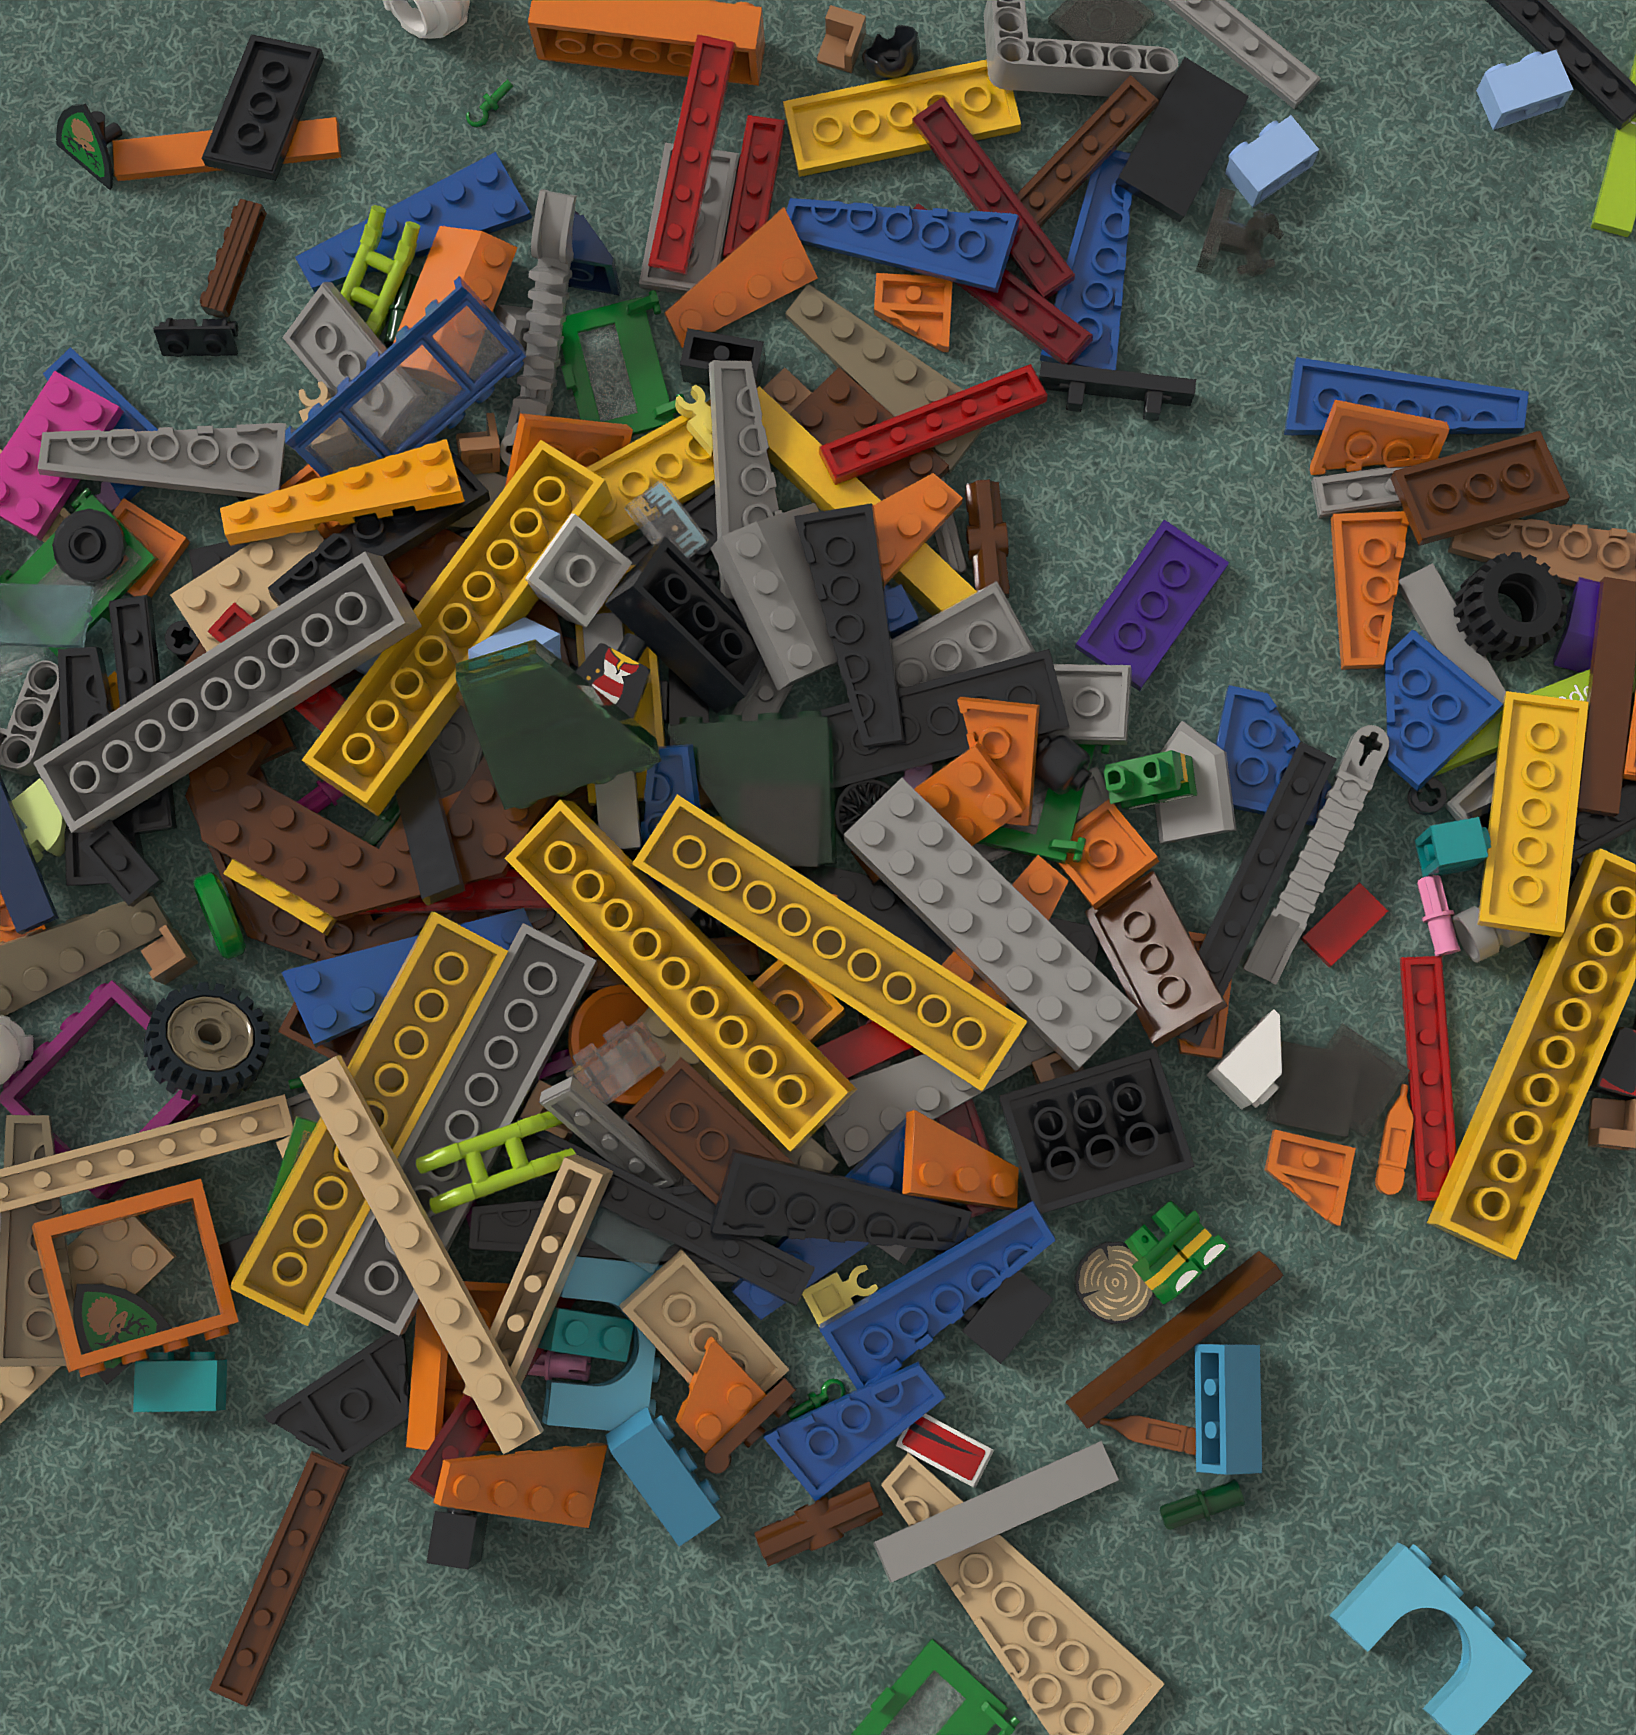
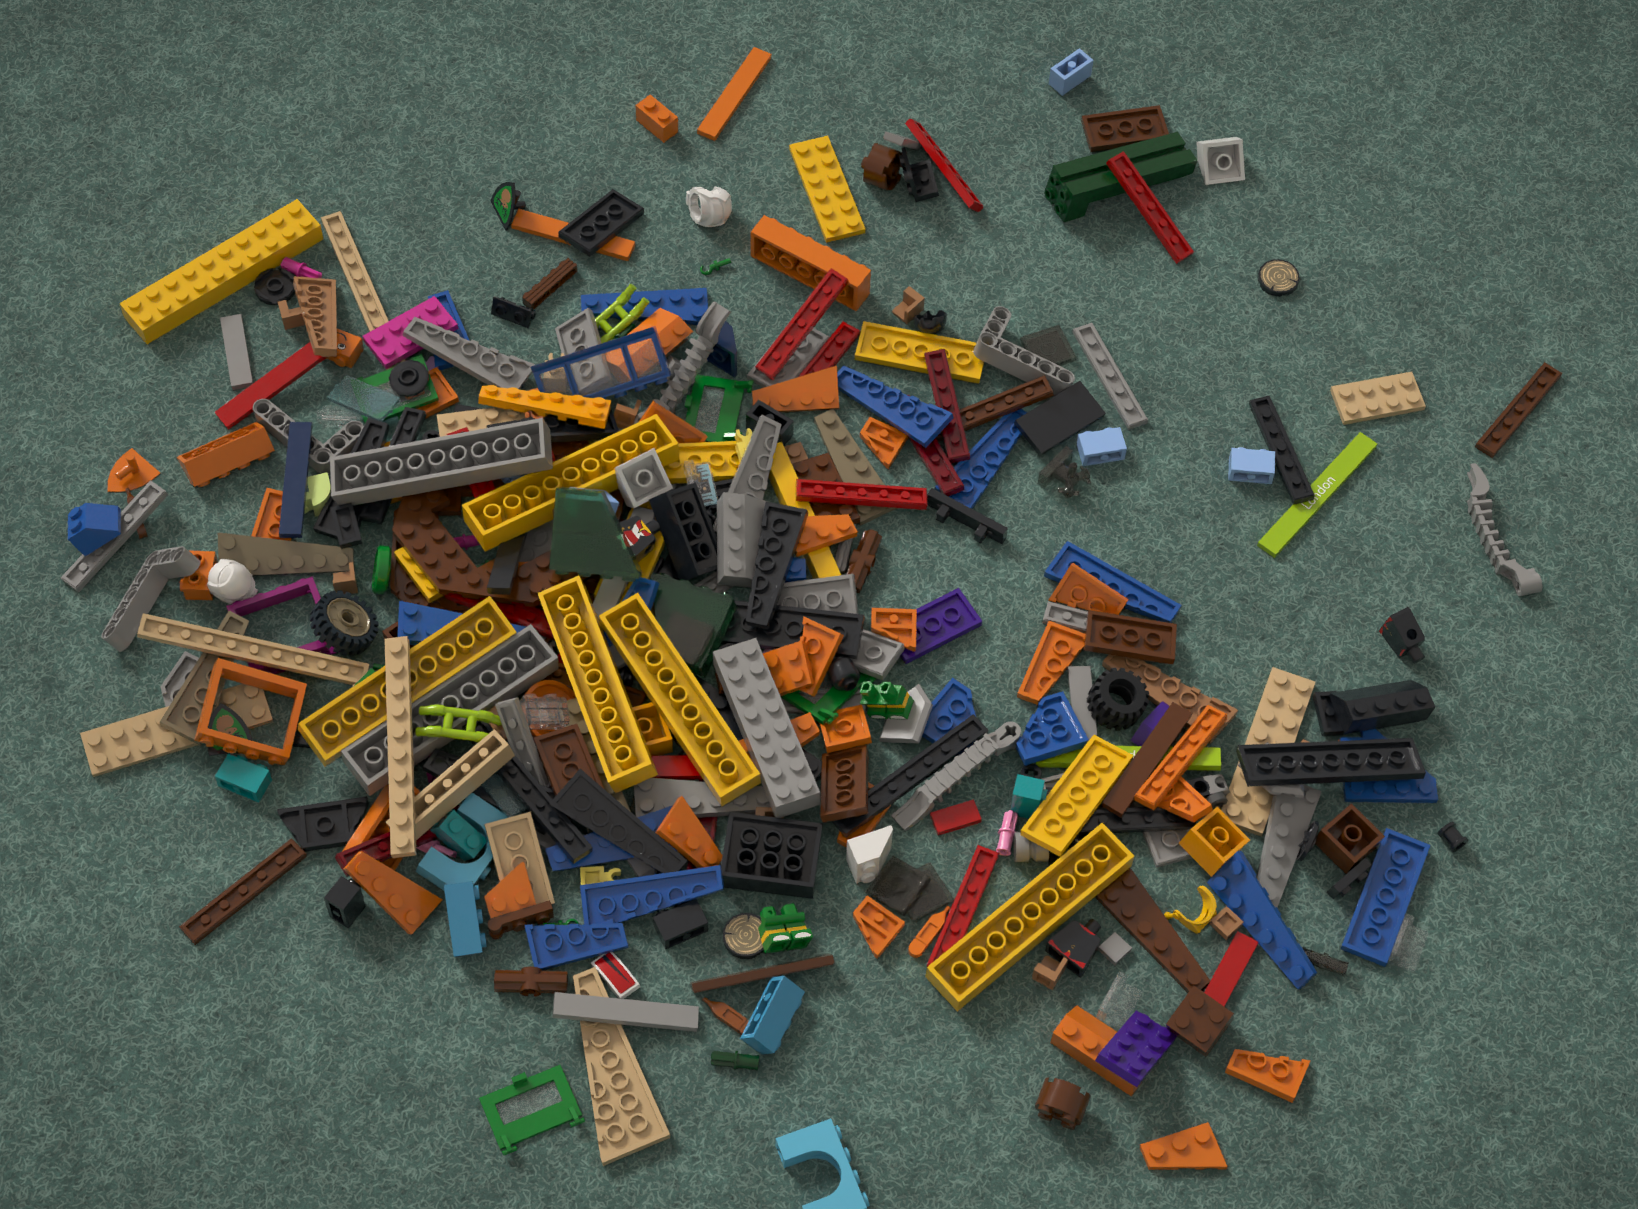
camera: 15 degrees right, 20 degrees down
none -> orange wing [871,608,917,651]

